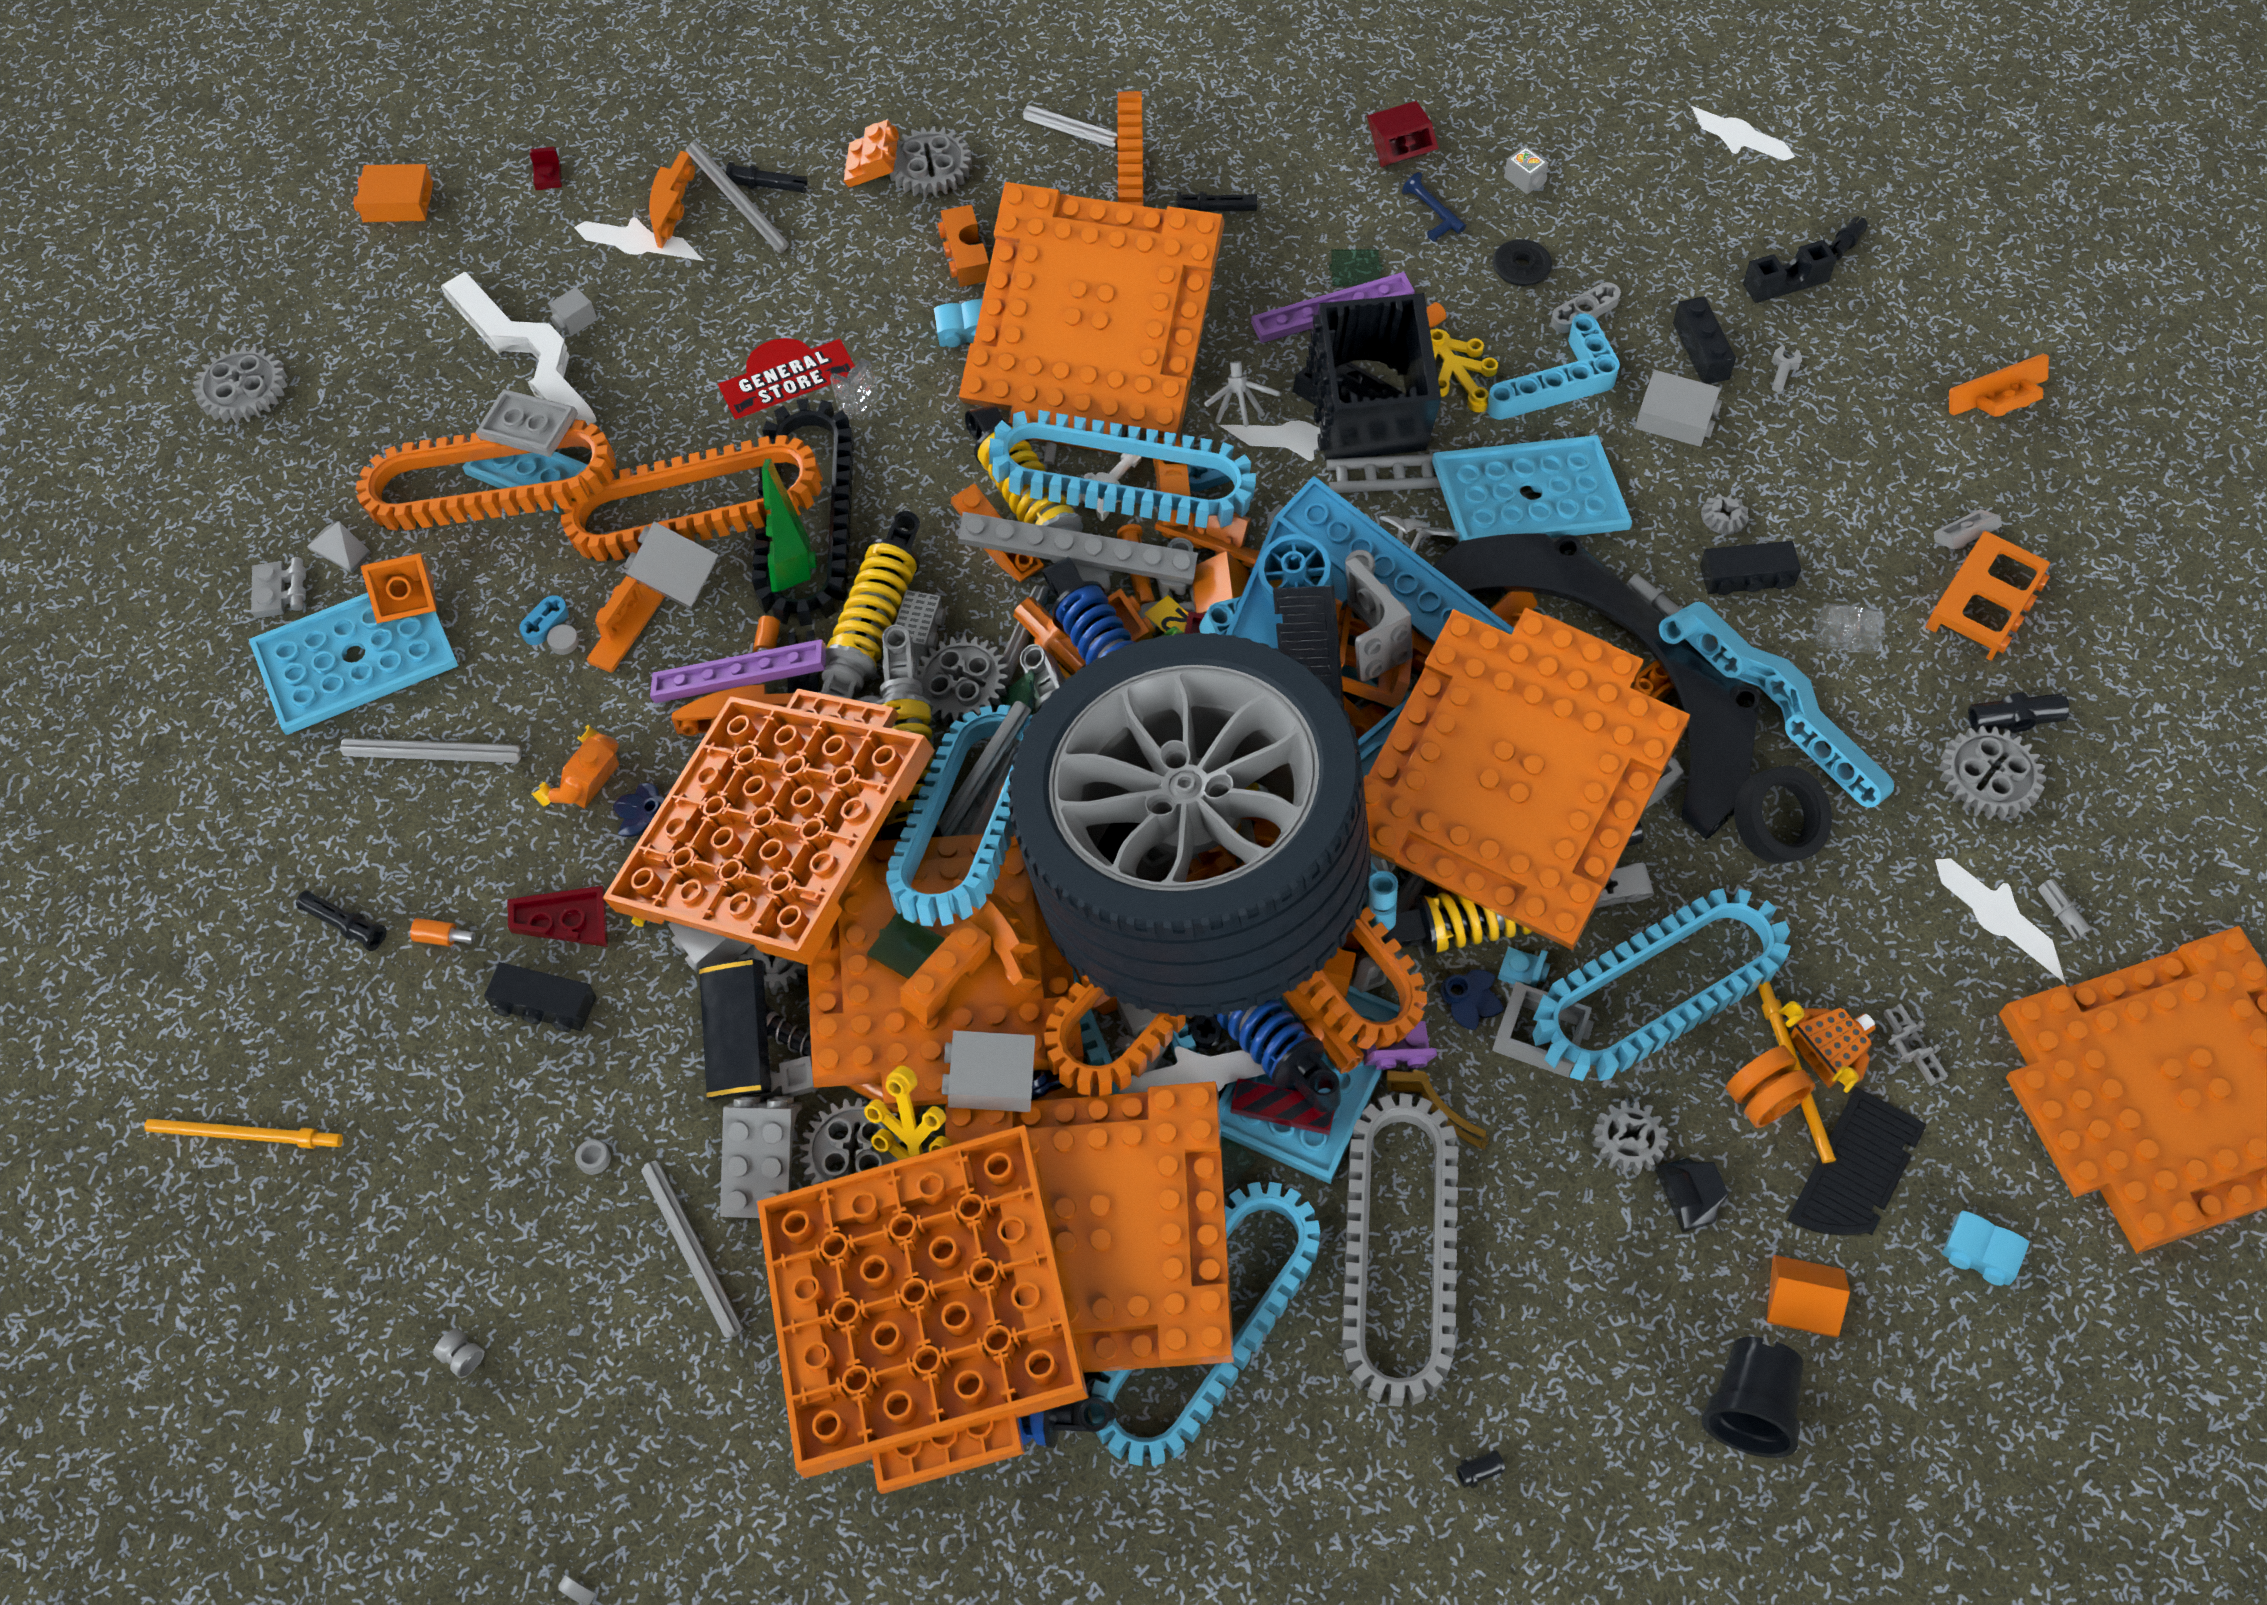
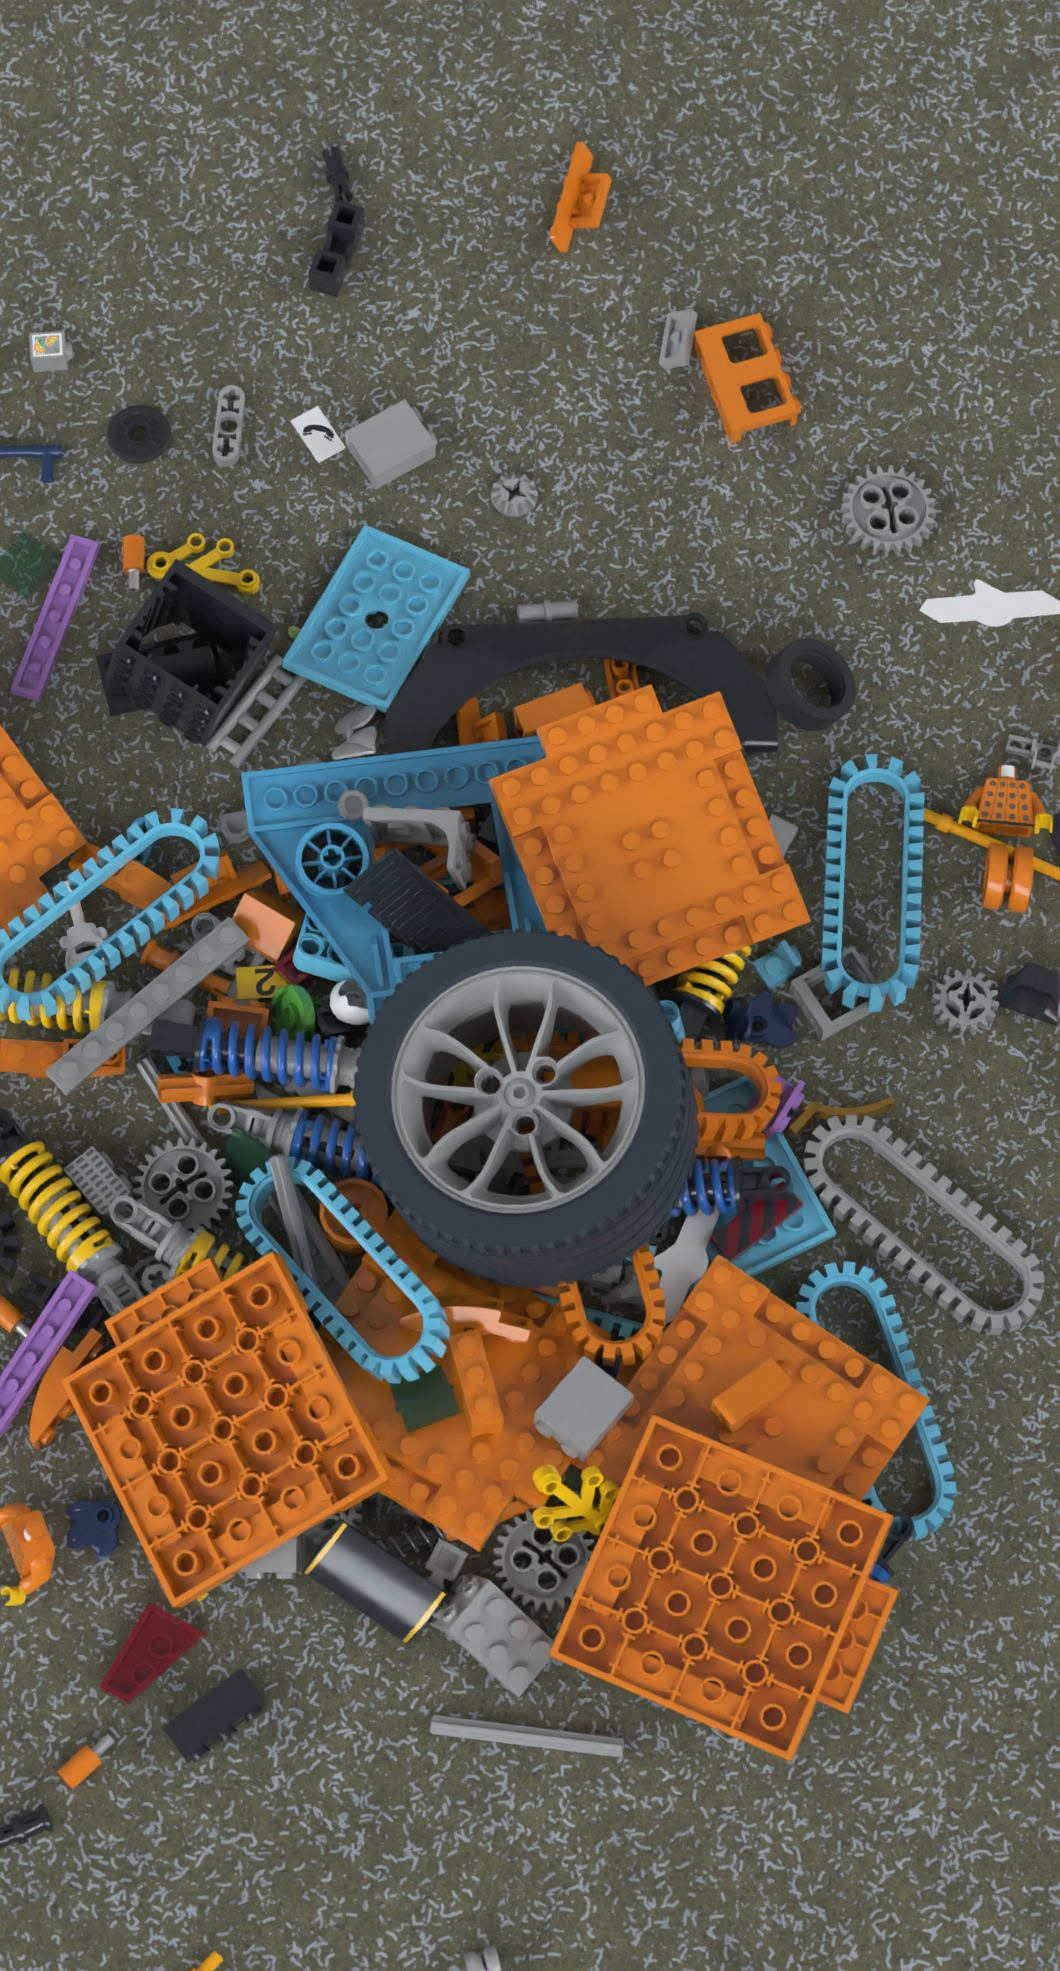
camera: 55 degrees left, 10 degrees up
light grey tile [575,1139,611,1175] -> none
light grey plant [1204,361,1281,427] -> none
white sticker [1219,420,1320,461] -> none
medium azure beam [1487,313,1620,420] -> none
medium azure beam [1659,602,1894,808] -> none
white sticker [1671,98,1795,161] -> none
black brick [1673,296,1736,384] -> none
black brick [1700,541,1801,595] -> none
light grey bar [1771,345,1802,392] -> none
clear brick [1814,602,1886,655] -> none
black piece [1968,692,2069,733] -> none
light grey axle [2038,879,2093,941] -> none
none -> white sticker [291,406,346,463]
none -> orange slope [711,1357,792,1434]
none -> dark blue plate [723,994,754,1048]

